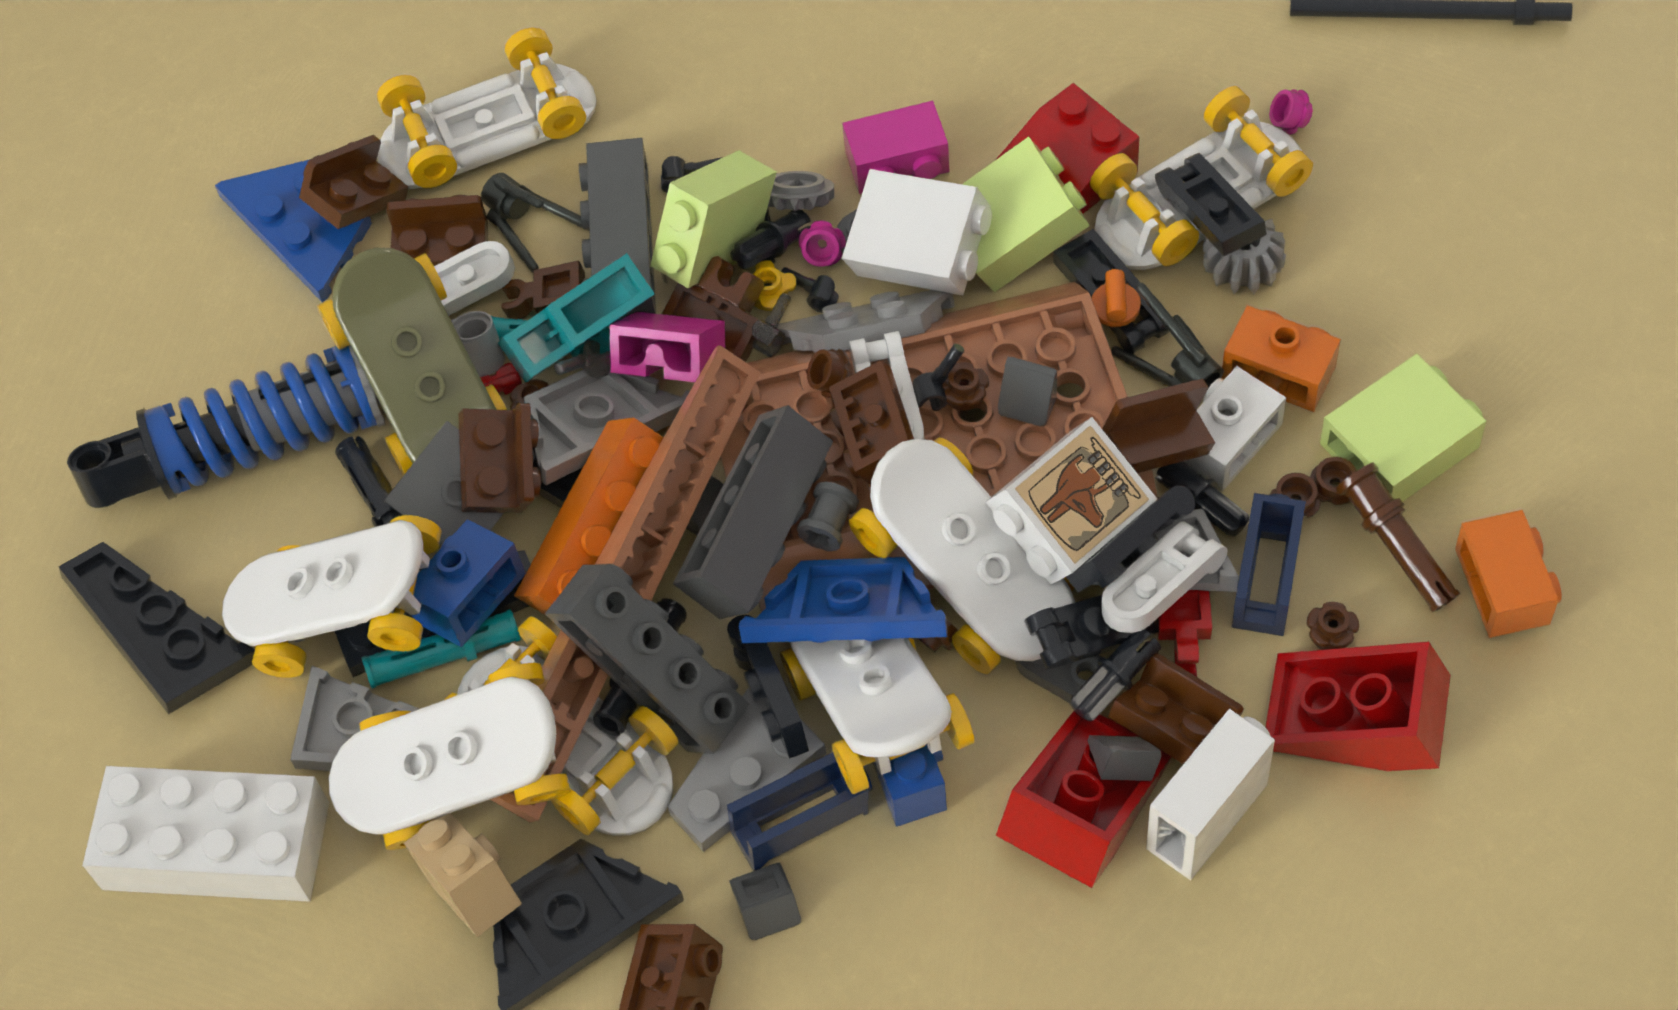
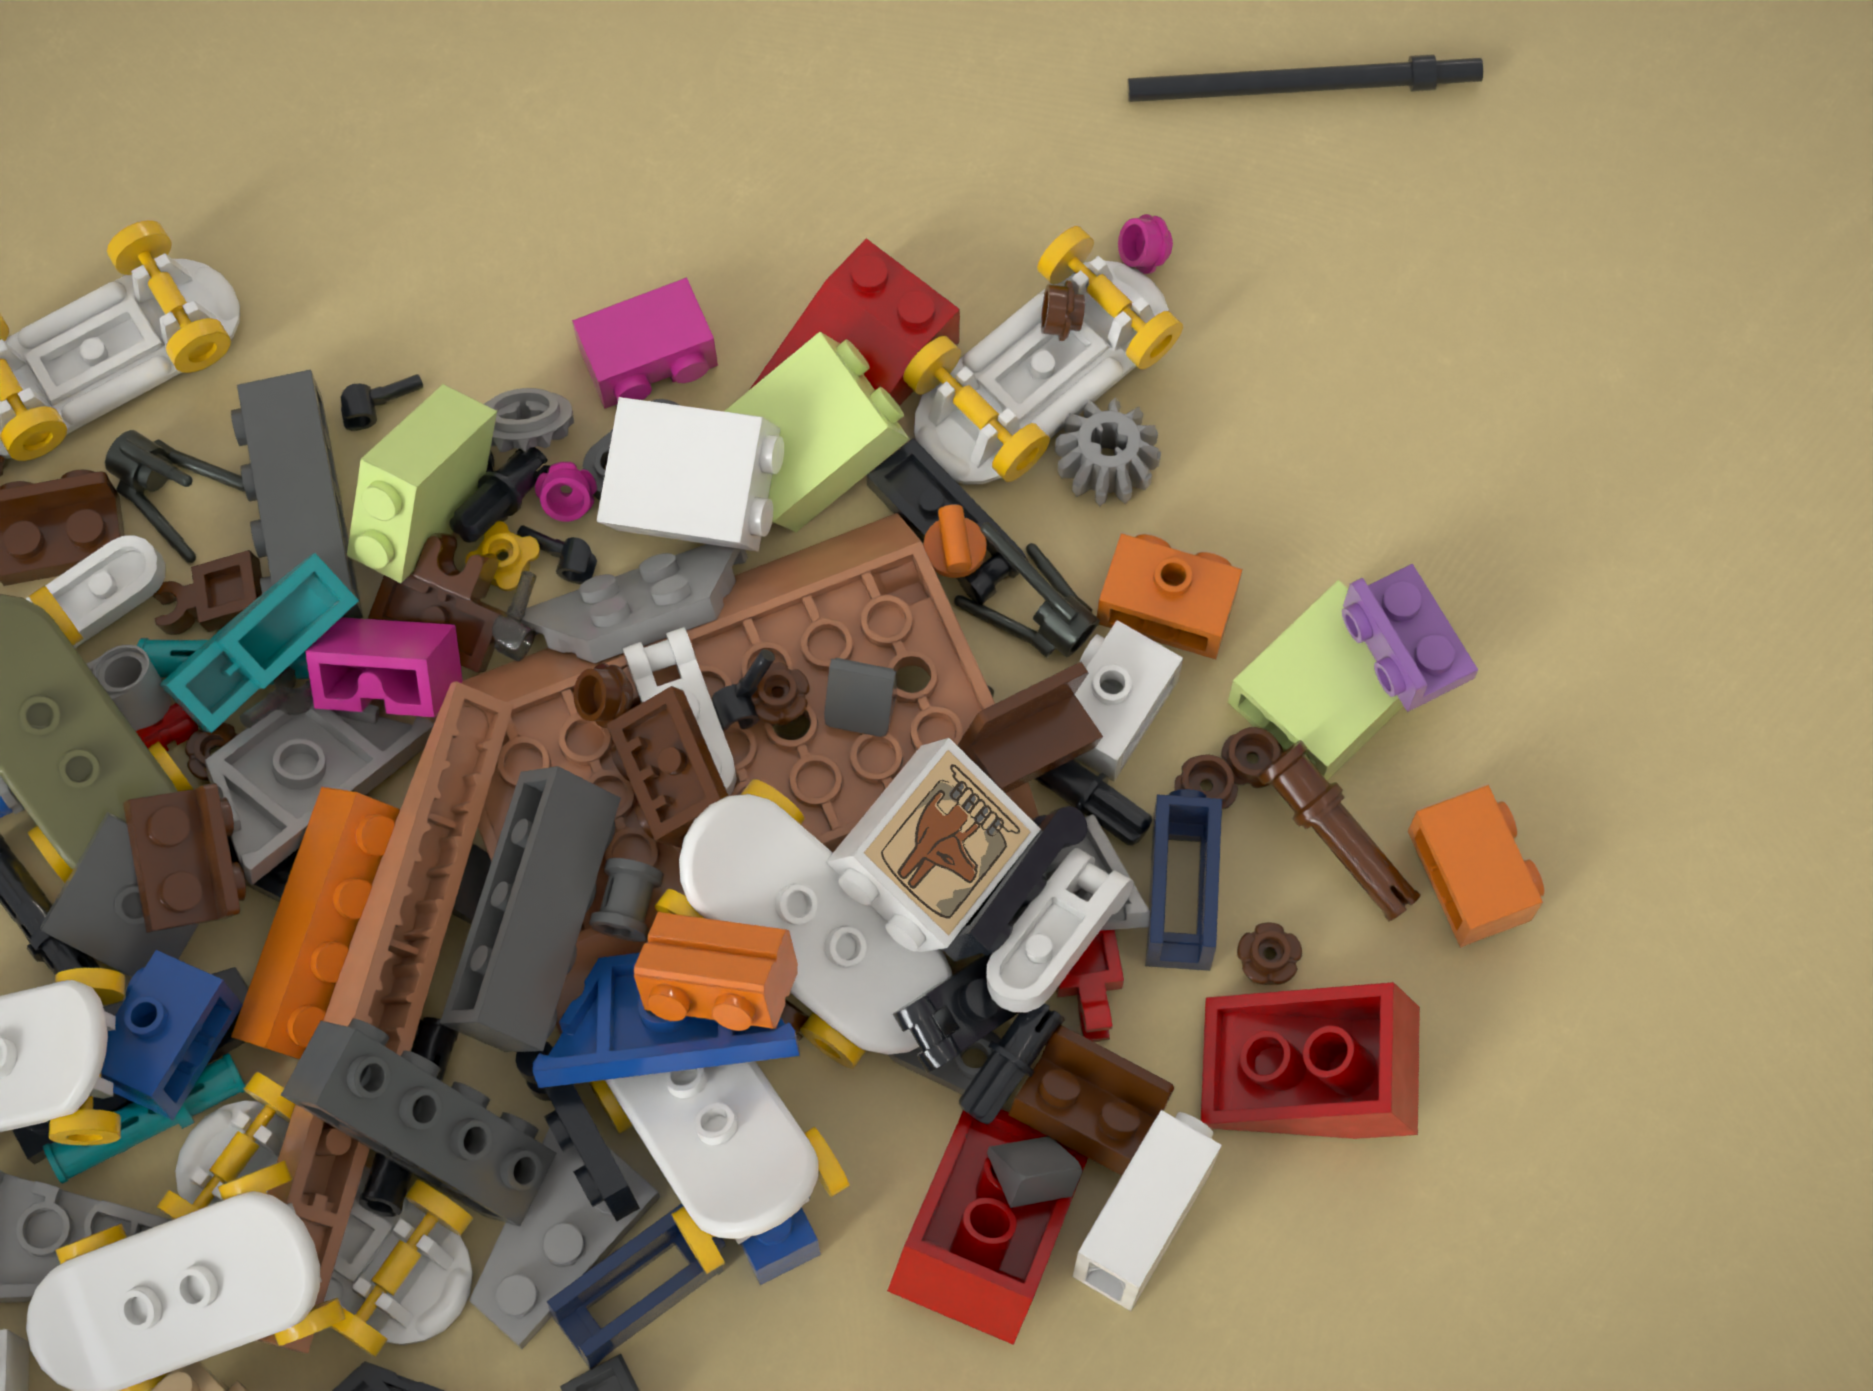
camera: 15 degrees left, 10 degrees up
black plate [1155,153,1267,256] -> none
none -> orange brick [634,912,798,1031]
none -> reddish brown plate [1041,280,1085,341]
none -> medium lavender bracket [1342,563,1478,712]

